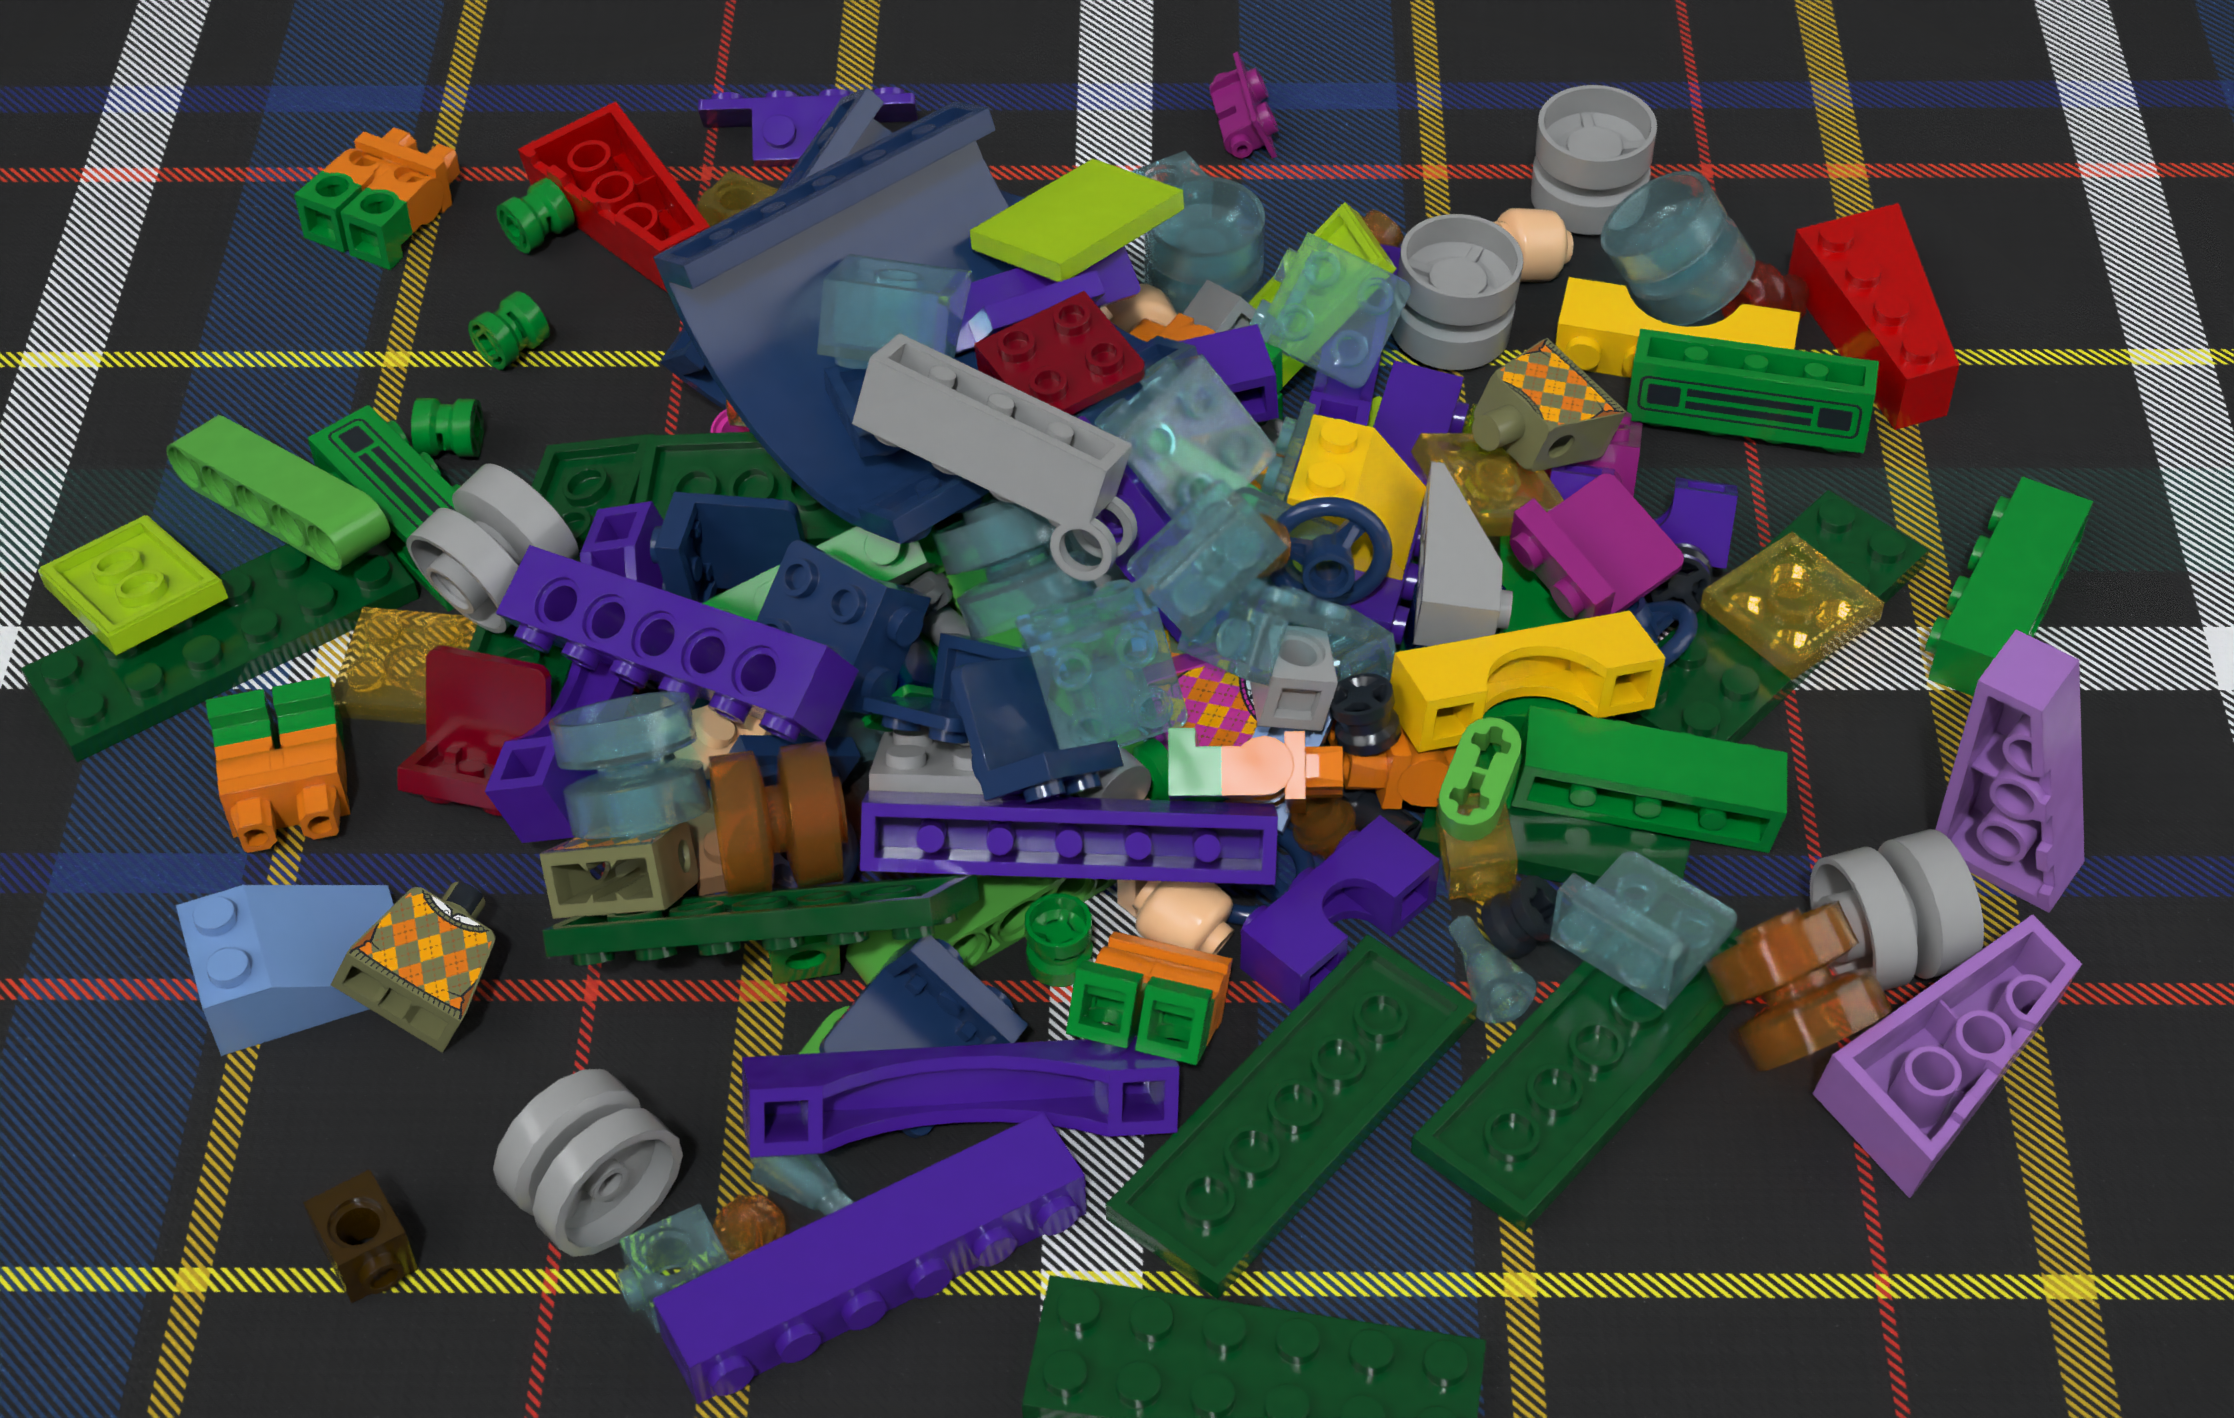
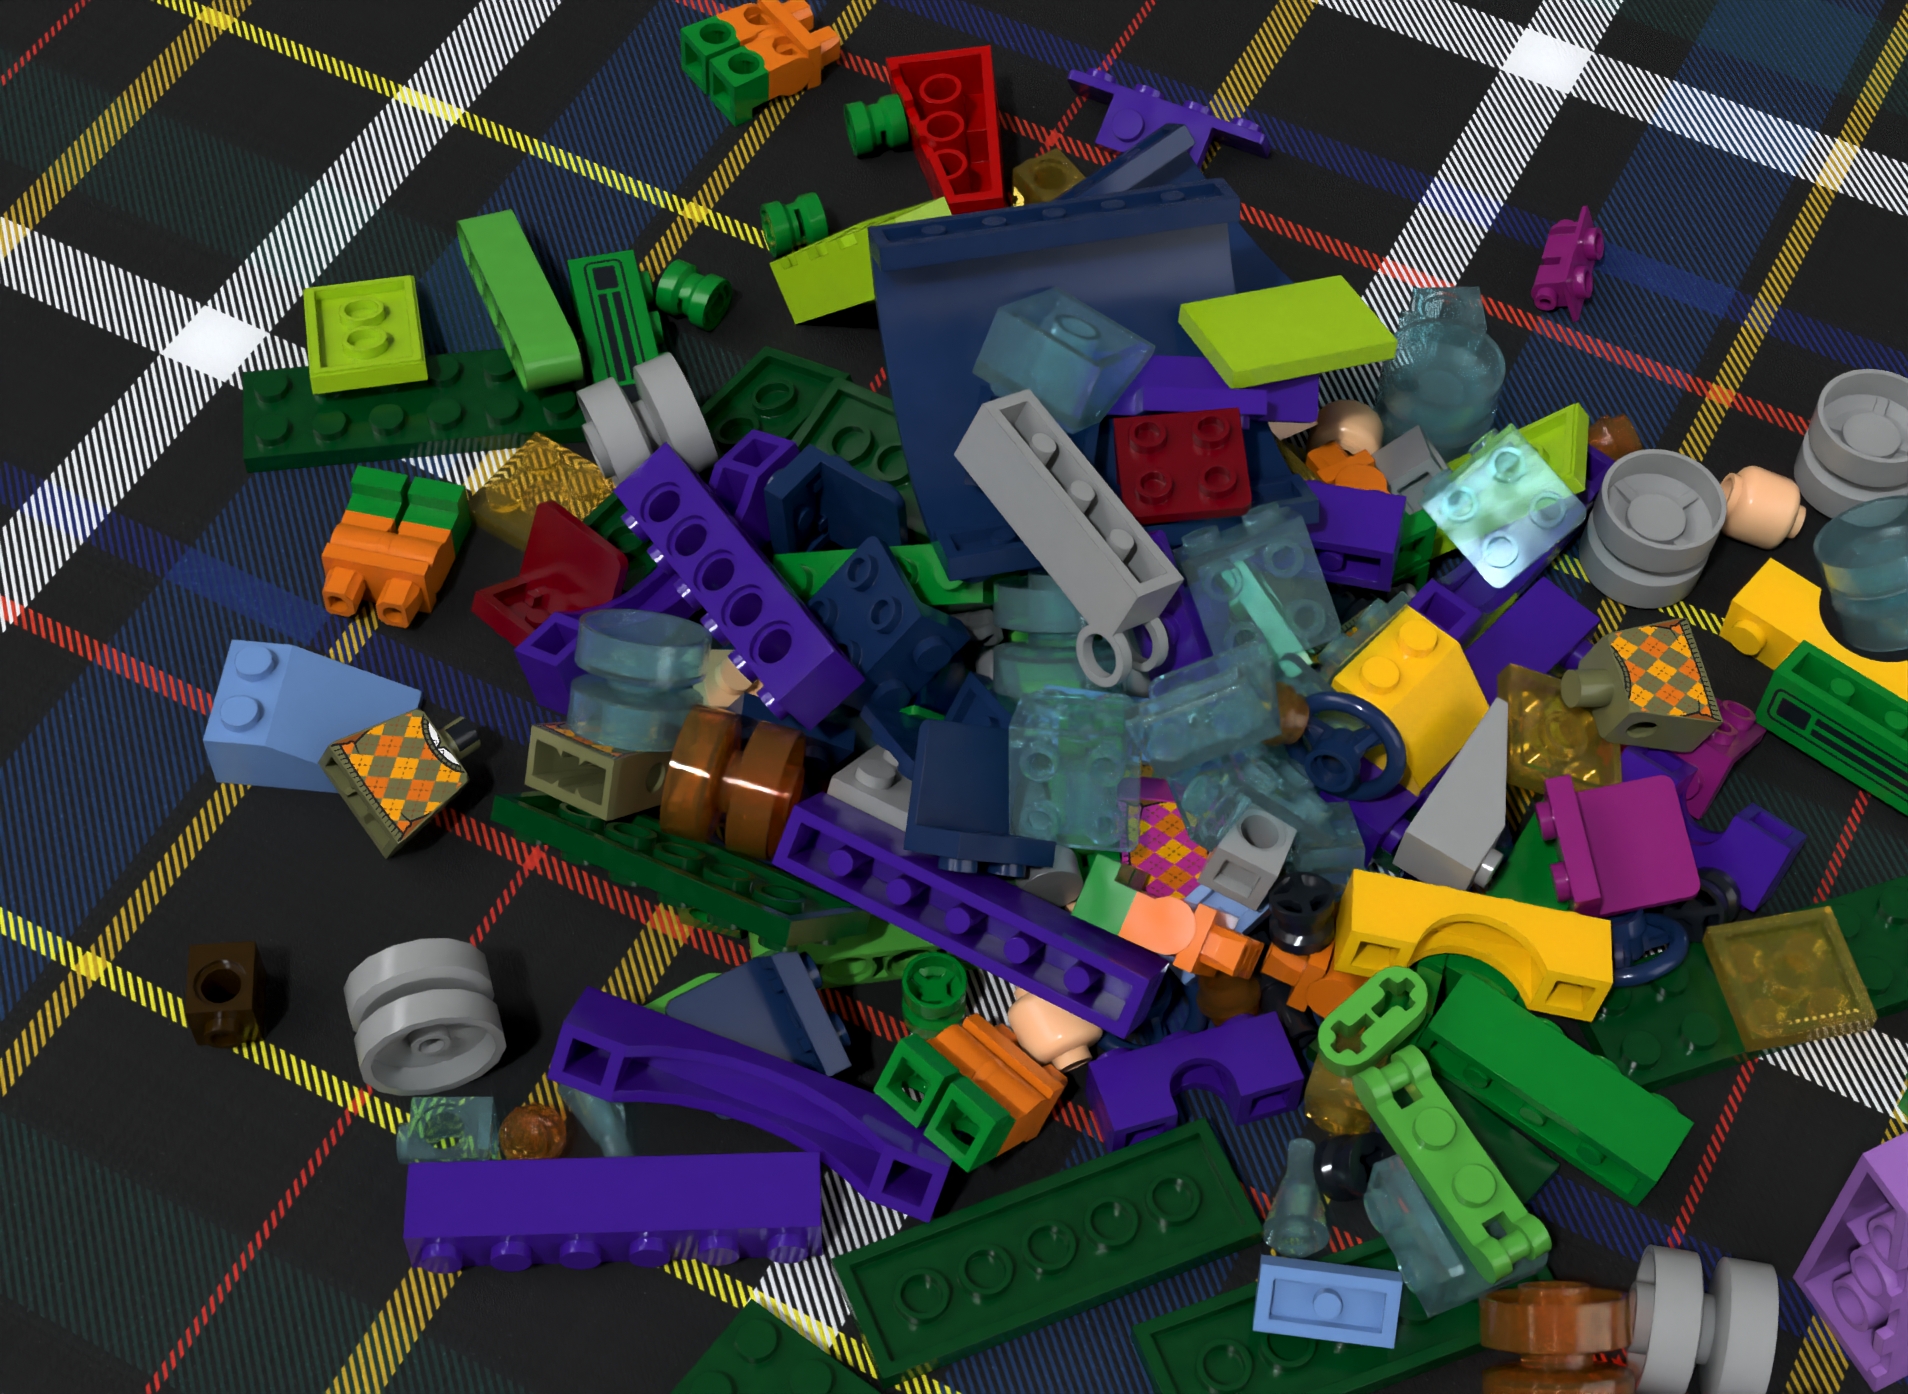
camera: 25 degrees right, 5 degrees up
none -> lime wedge [769,196,952,325]
none -> medium blue plate [1253,1254,1403,1349]
none -> bright green plate [1352,1044,1552,1284]

